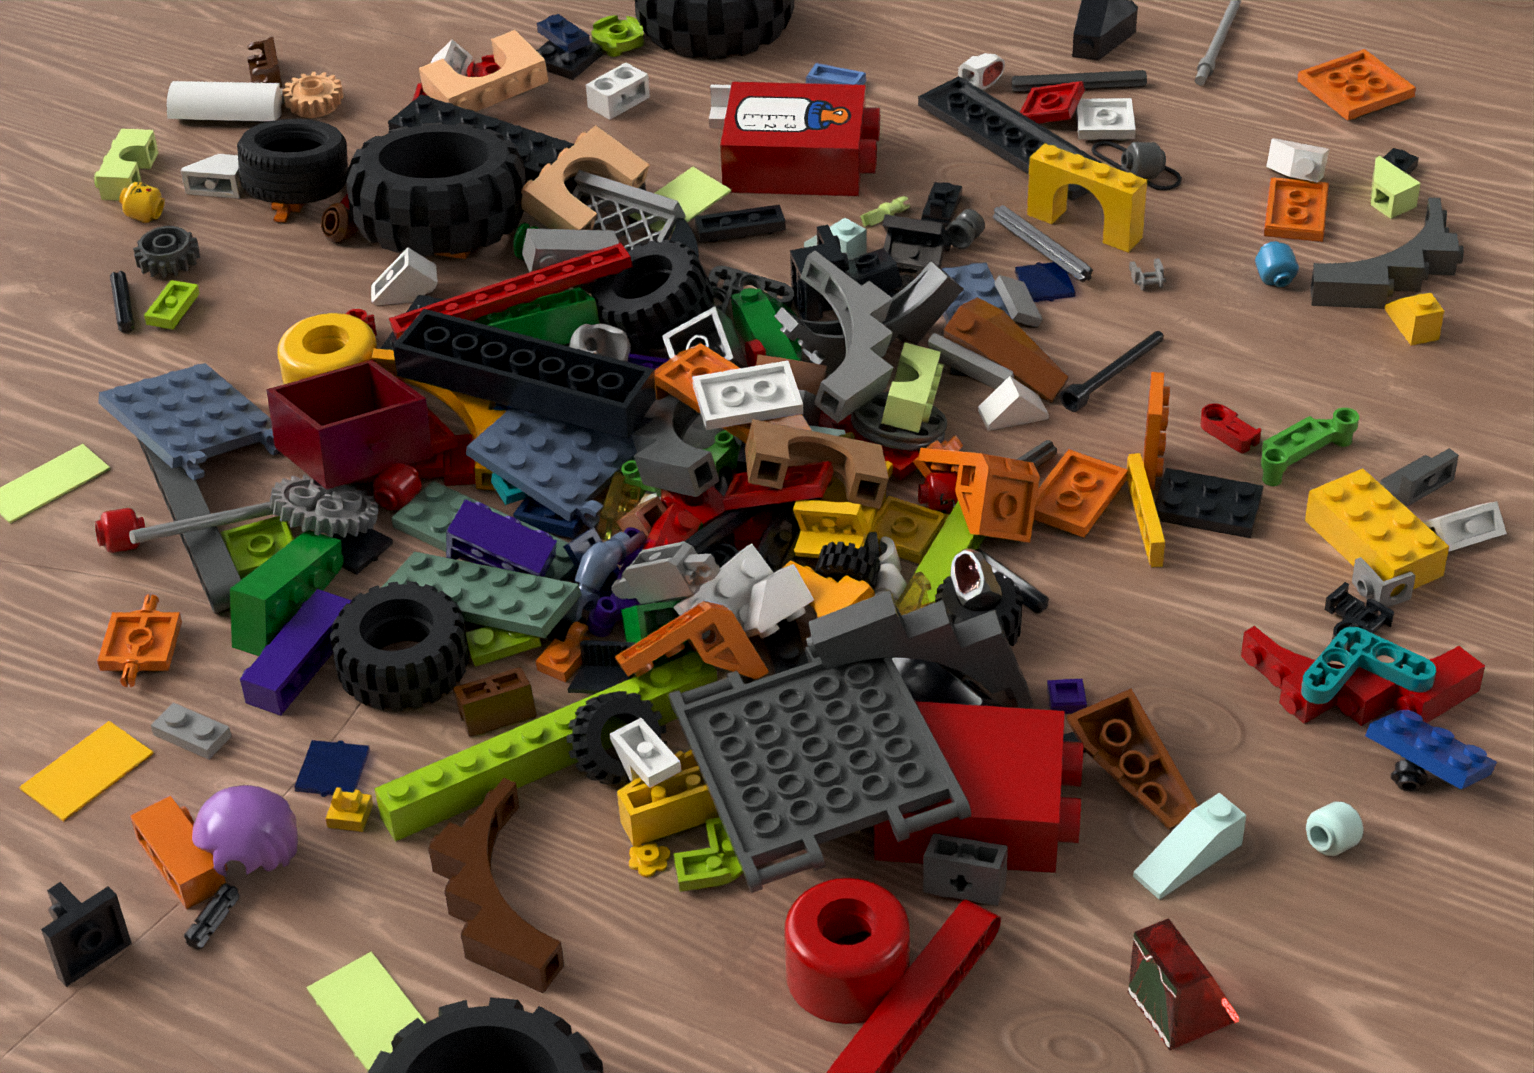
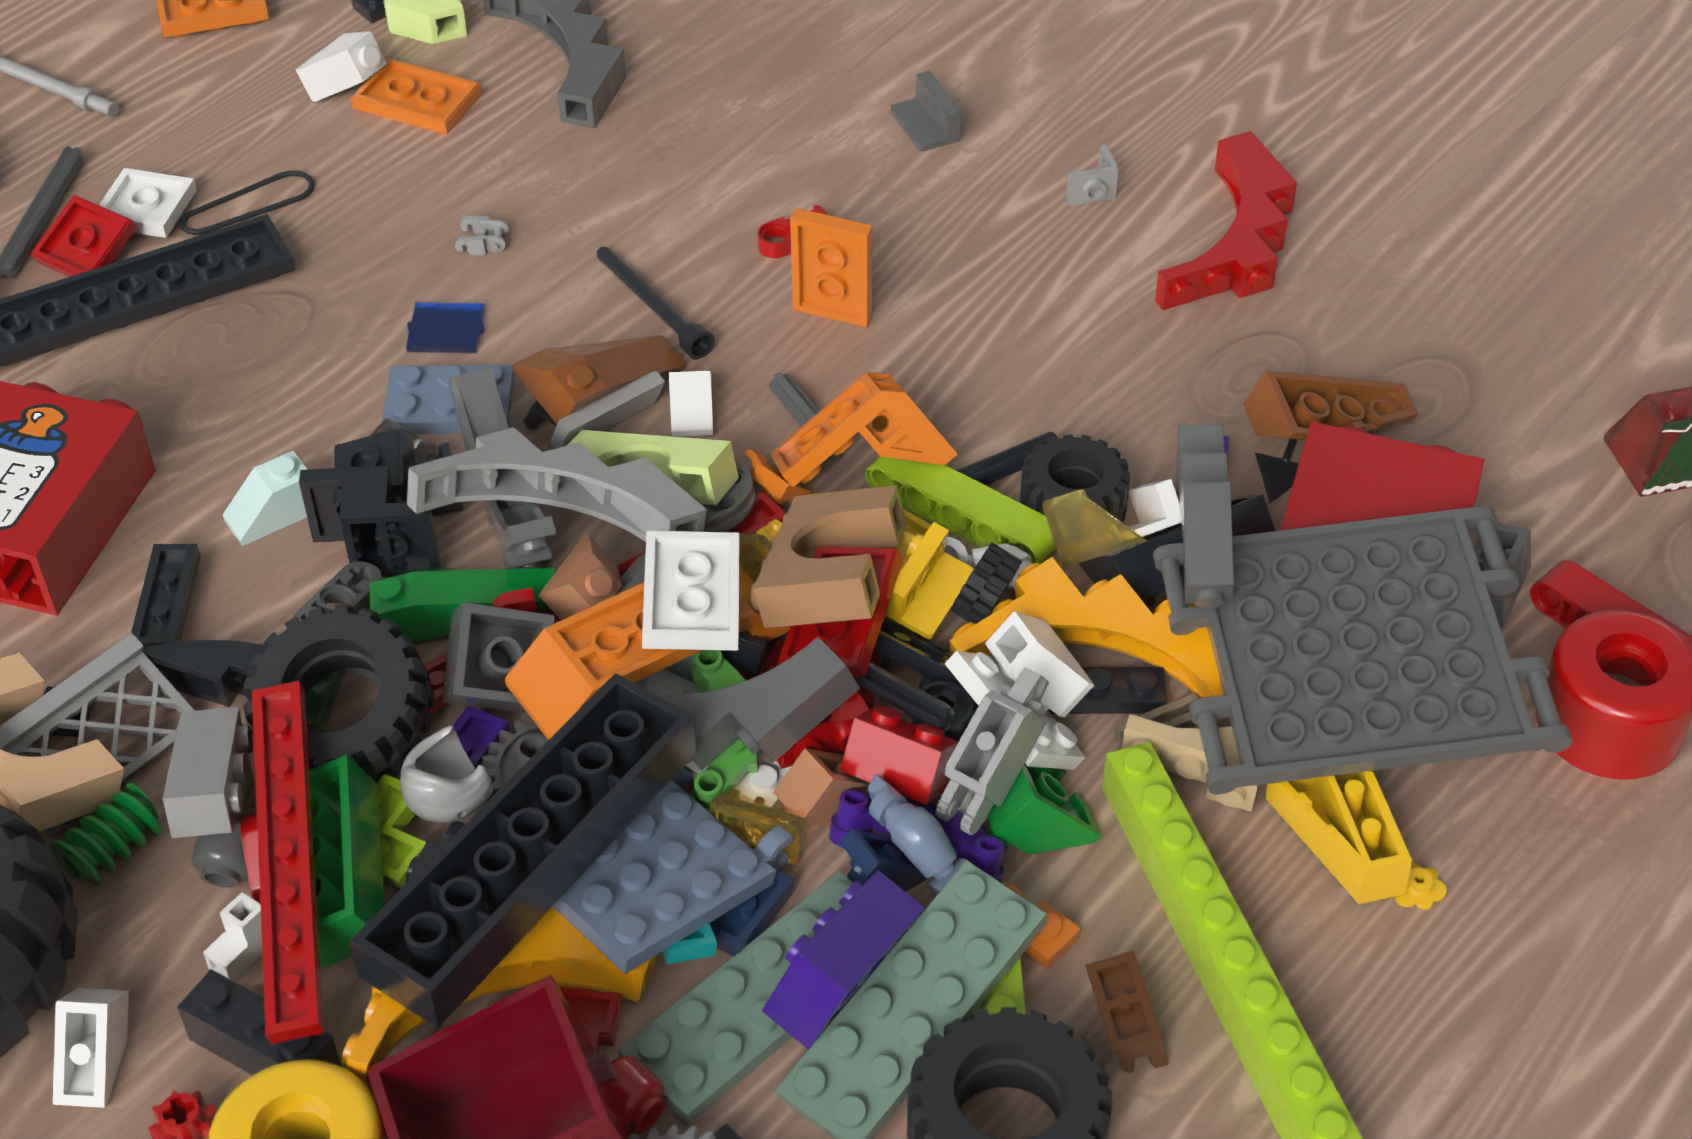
camera: 80 degrees left, 5 degrees up
reddish brown arch [428,778,564,993] -> none
black tyre [567,691,667,785] -> none
black piece [568,640,635,694] -> none
white slope [610,718,681,788] -> none
orange bracket [615,601,769,680] -> none
yellowish green window [629,167,731,234] -> none
lime plate [674,817,743,892] -> none
yellowish green piece [860,196,910,227] -> none
black bracket [883,214,952,270] -> none
red head [918,472,958,515] -> none
black plate [921,182,962,228] -> none
dark grey wheel [946,209,985,249] -> none
dark grey rock [950,549,1002,611] -> none
axle [993,205,1093,282] -> none
light grey tile [994,275,1043,327] -> none
yellow arch [1027,143,1147,252] -> none
orange plate [1034,449,1128,538] -> none
dark grey head [1121,142,1166,179] -> none
yellow tile [1126,453,1165,568] -> none
light aqua slope [1133,793,1246,900] -> none
black plate [1155,468,1264,538] -> none
dark azure head [1255,241,1299,287] -> none
bright green plate [1261,408,1359,486] -> none
teal beam [1301,627,1436,704] -> none
yellow brick [1305,468,1449,597] -> none
light aqua head [1306,801,1364,856] -> none
black piece [1324,582,1394,652] -> none
blue plate [1365,710,1497,790] -> none
yellow slope [1384,293,1444,346] -> none
black plate [1391,760,1428,791] -> none
white panel [1423,501,1507,552] -> none

